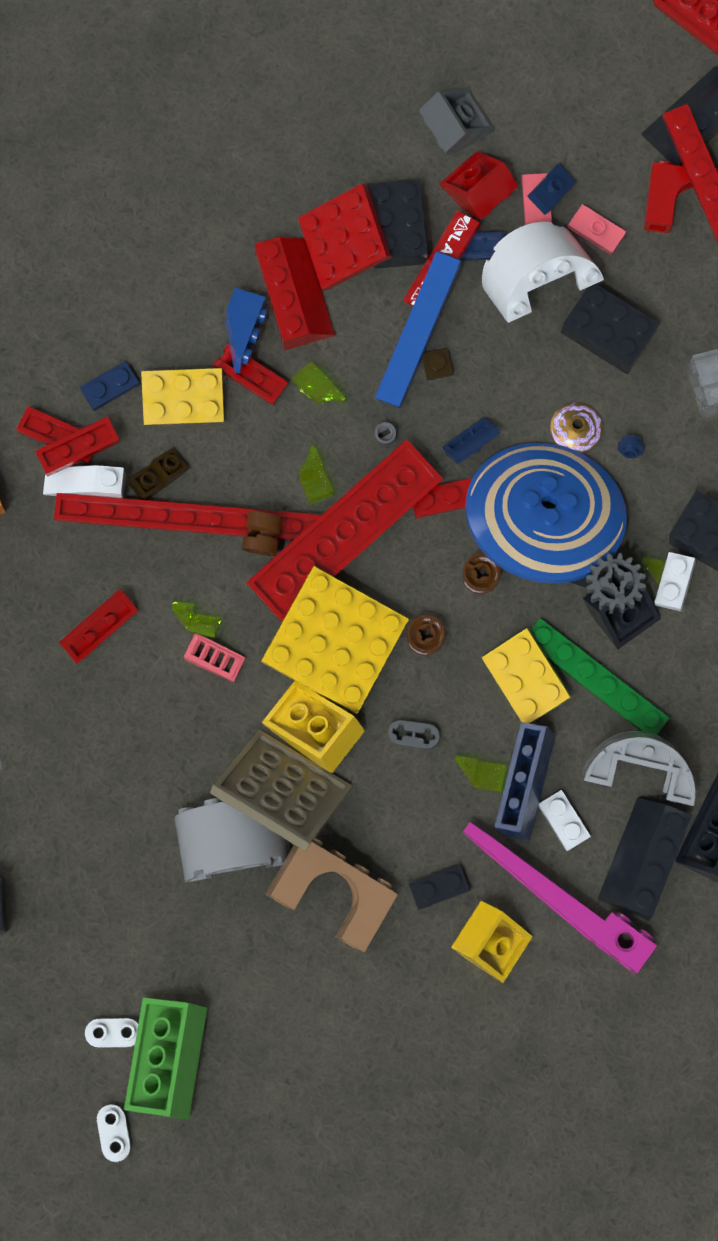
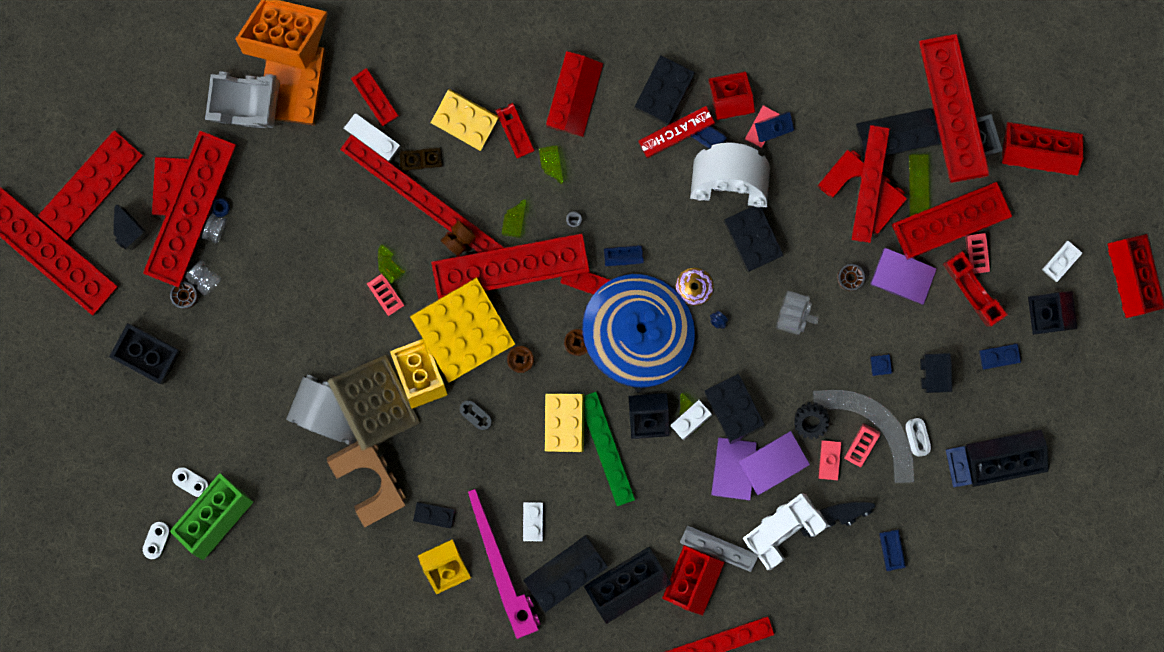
camera: 30 degrees right, 10 degrees up
red plate [35,416,120,477] -> none
red plate [58,589,138,664] -> none
dark blue plate [80,361,139,411] -> none
blue slope [226,288,268,374] -> none
red plate [298,184,391,290] -> none
blue tile [375,252,462,408] -> none
dark grey slope [419,88,495,153] -> none
dark brown plate [422,348,453,381] -> none
clear neon green slope [454,756,508,794] -> none
dark blue brick [494,722,556,840] -> none
coral plate [567,204,626,255] -> none
light grey cylinder [582,731,695,806] -> none
dark grey gear [586,553,646,613] -> none

